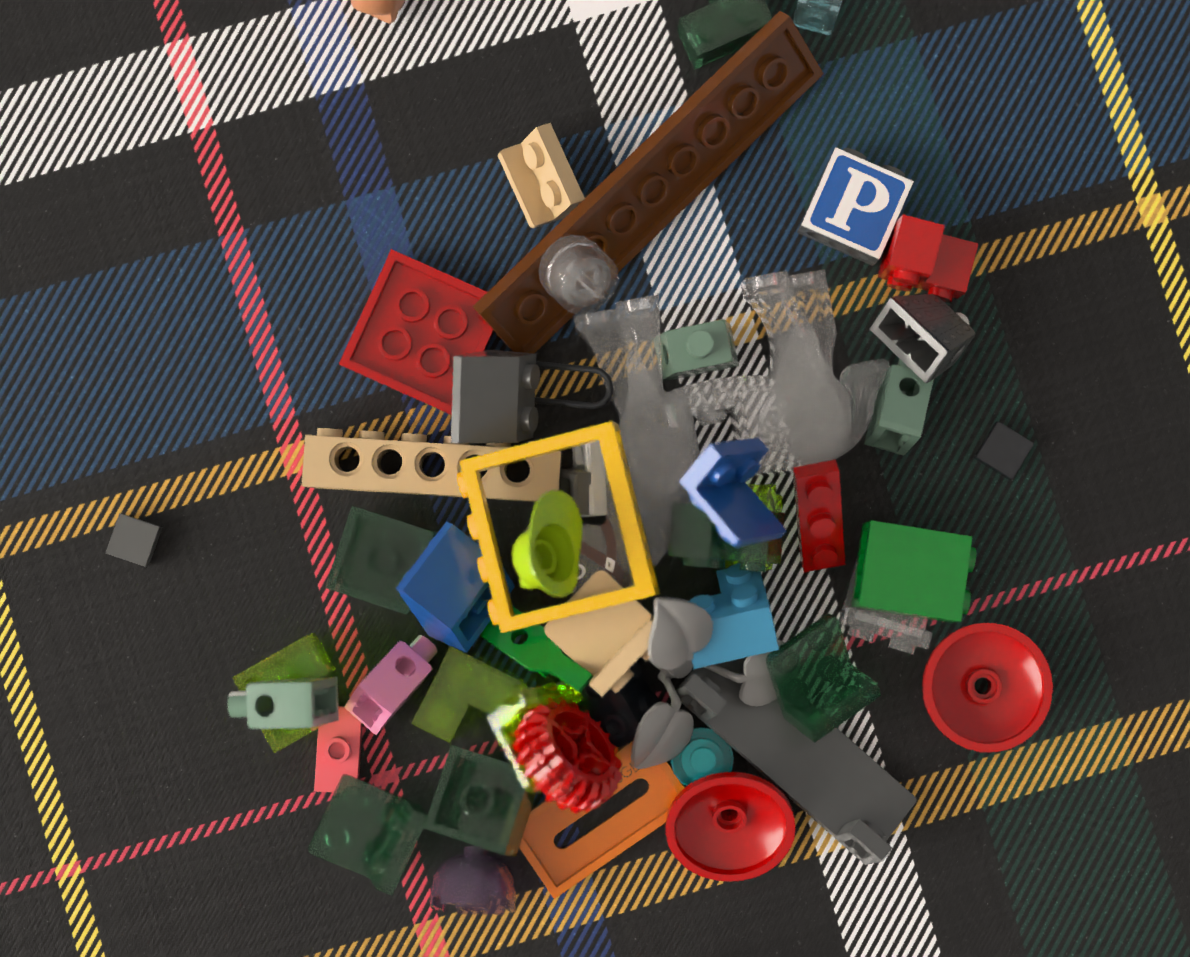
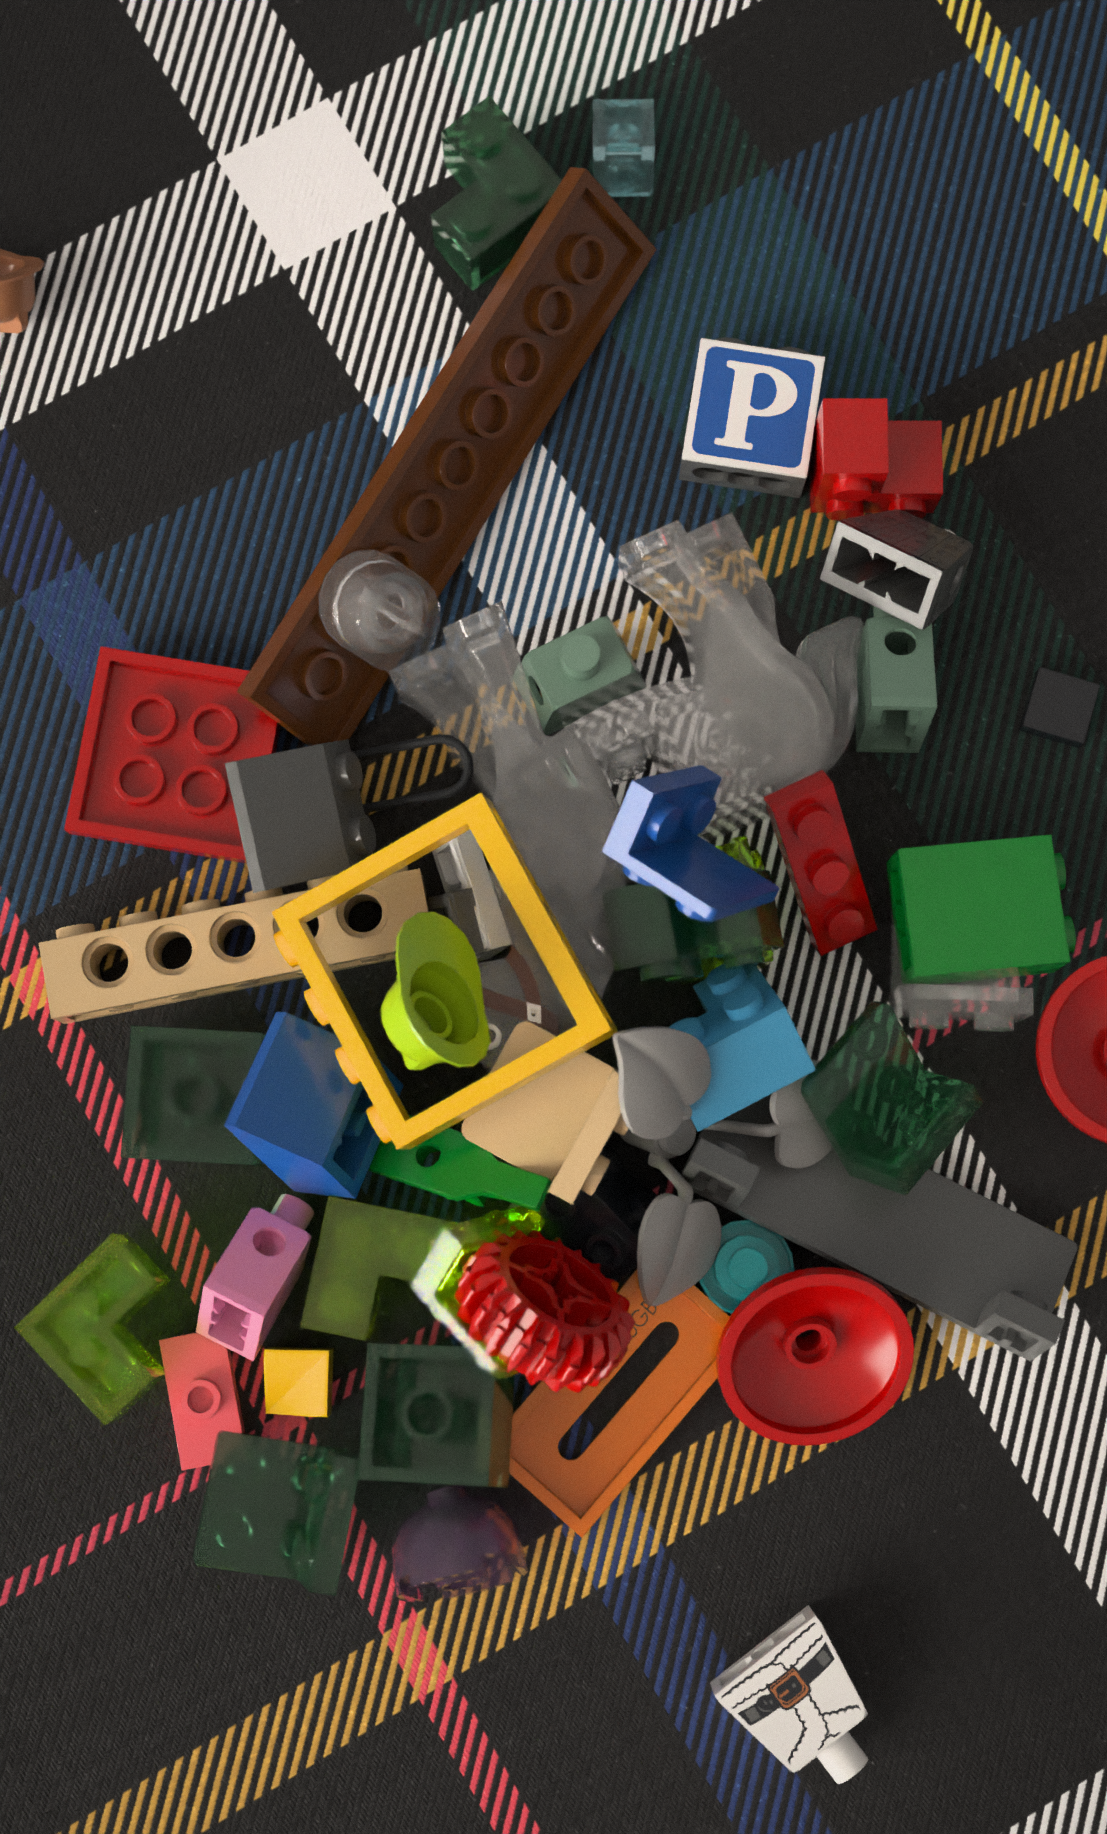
camera: 15 degrees left, 5 degrees down
sand green torso [228,677,339,728] -> none
tan bracket [498,123,585,228] -> none
none -> yellow slope [264,1347,334,1417]

